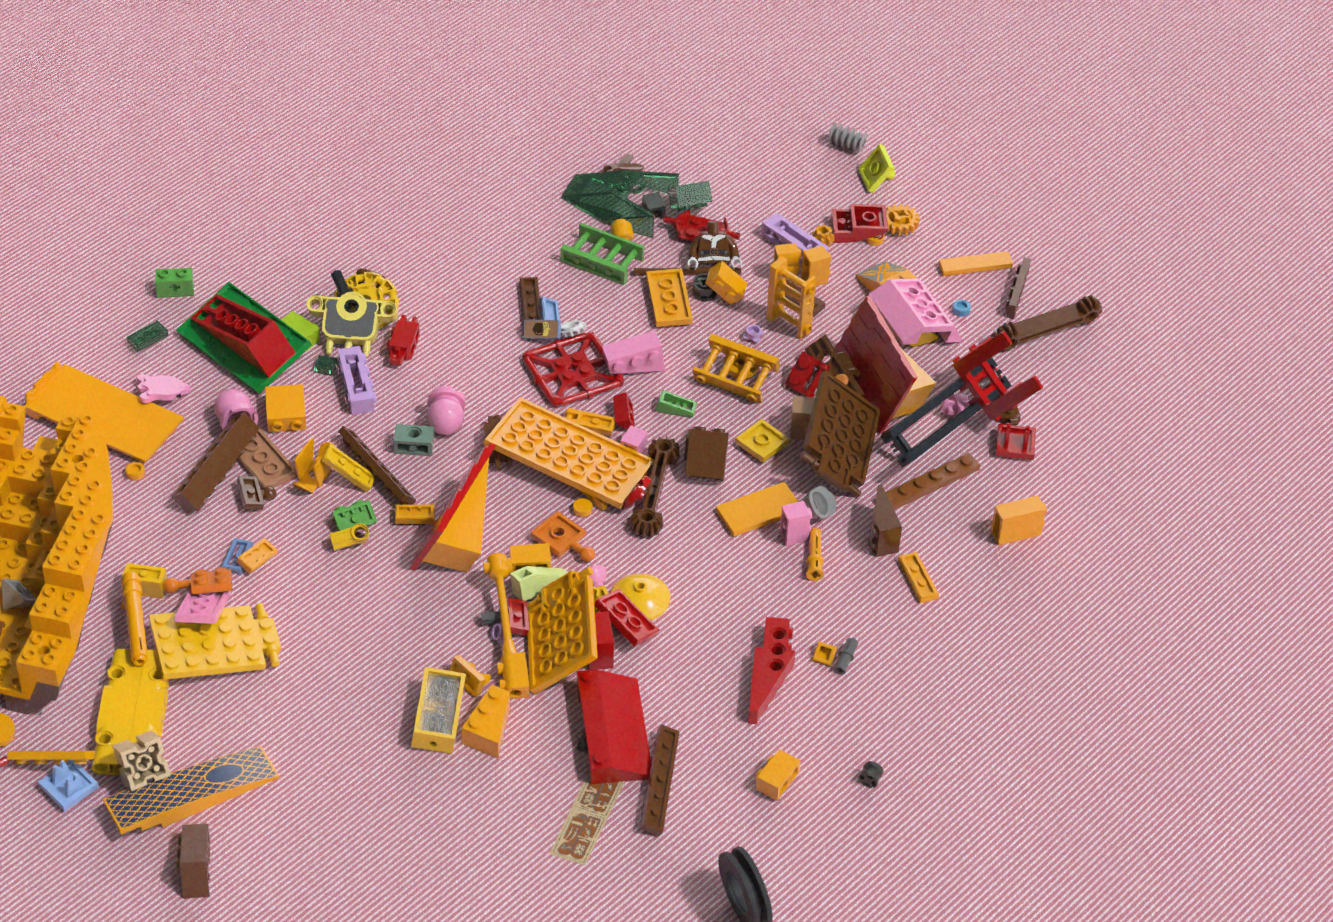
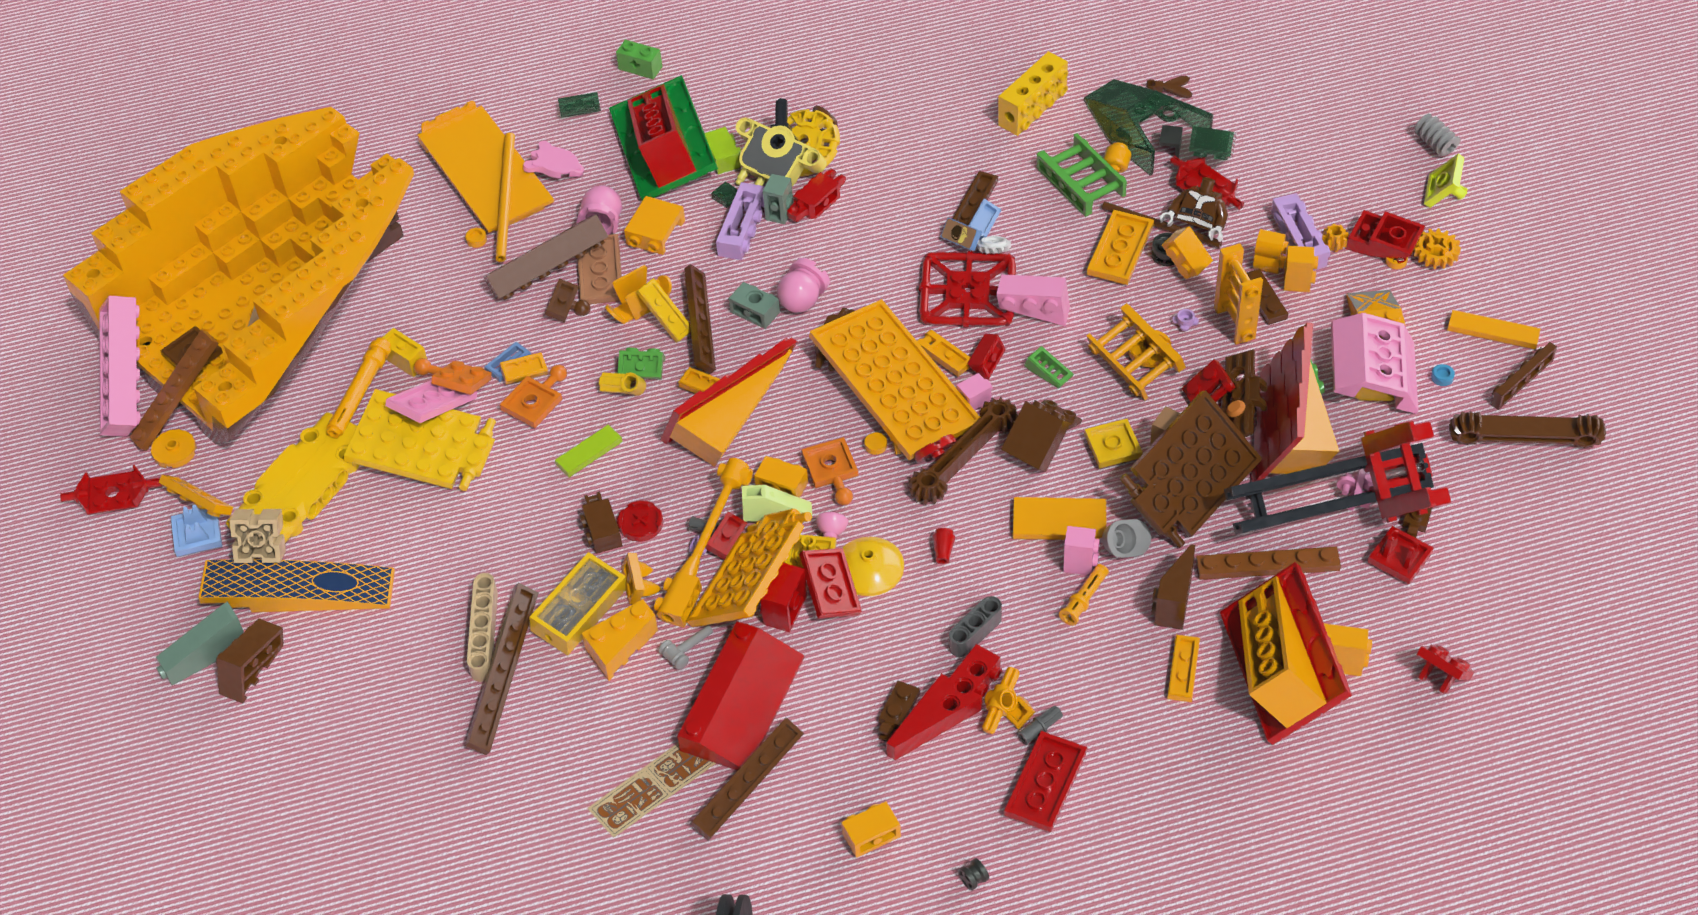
camera: 35 degrees right, 5 degrees up
none -> sand green slope [156,602,244,686]
none -> reddish brown plate [465,583,539,755]
none -> tan beam [467,573,498,682]
none -> light orange piece [495,132,515,262]
none -> orange plate [500,365,567,428]
none -> lime tile [555,424,623,478]
none -> reddish brown brick [580,491,623,554]
none -> red tile [617,500,664,542]
none -> light grey piece [659,625,713,670]
none -> sand green brick [763,174,793,224]
none -> reddish brown plate [879,681,920,742]
none -> red cone [932,528,956,564]
none -> dark grey beam [949,596,1002,657]
none -> light orange axle [982,667,1019,734]
none -> yellow brick [998,51,1068,136]
none -> red plate [1004,731,1087,832]
none -> piece [1220,562,1352,745]
none -> red plate [1417,644,1475,694]

